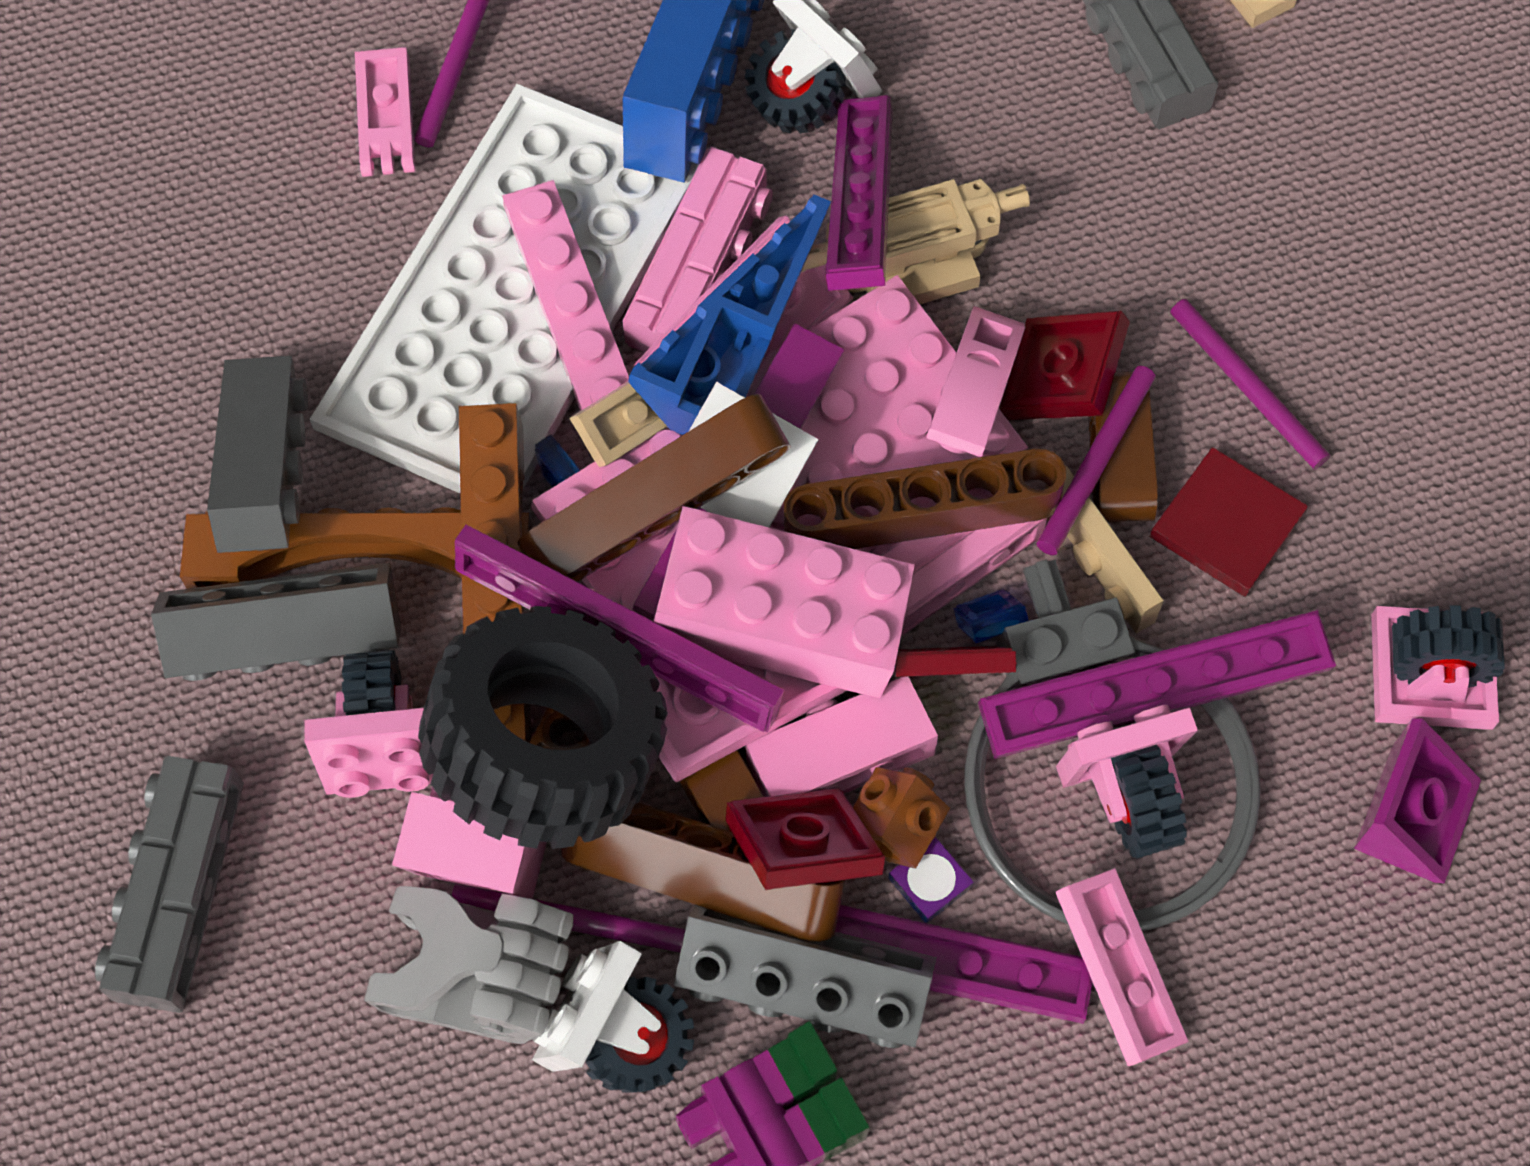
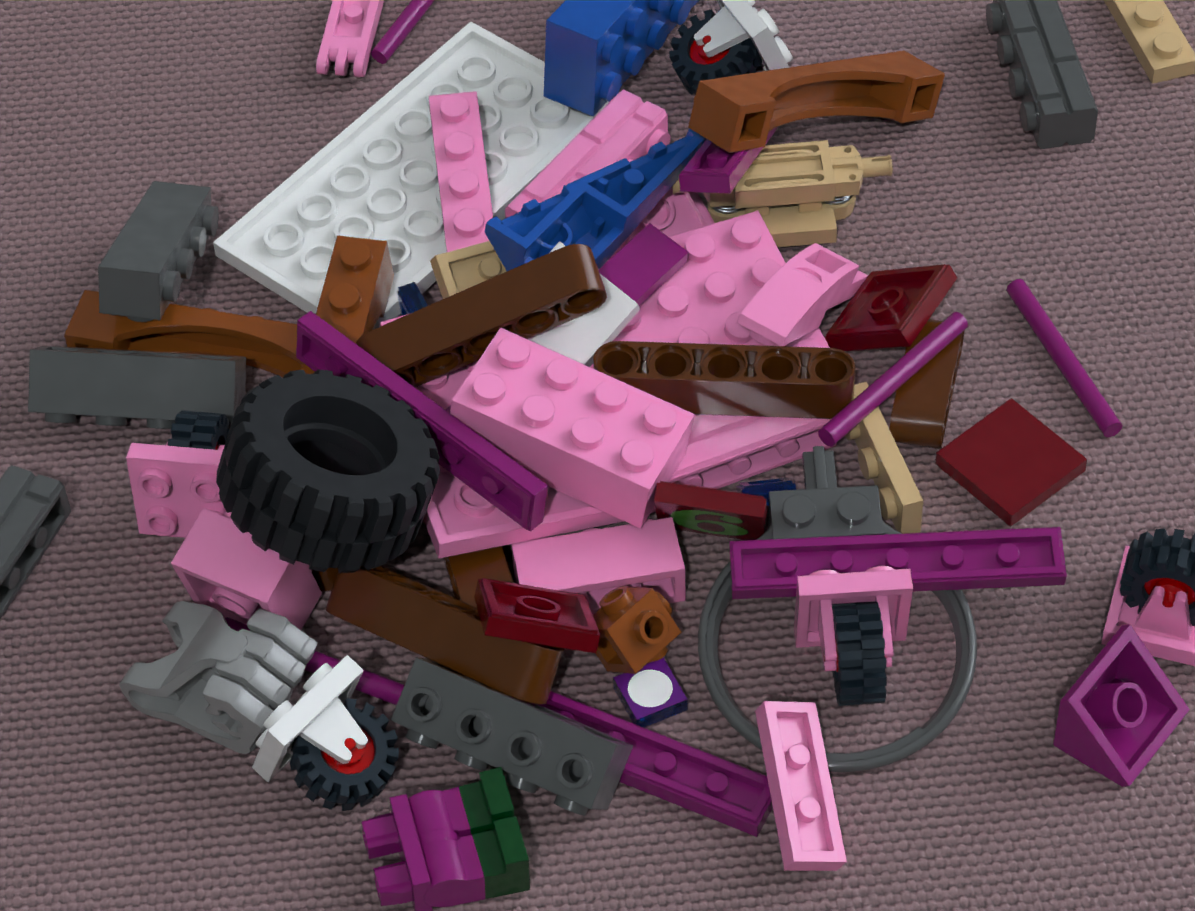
camera: 15 degrees right, 15 degrees down
none -> dark orange arch [688,51,945,153]

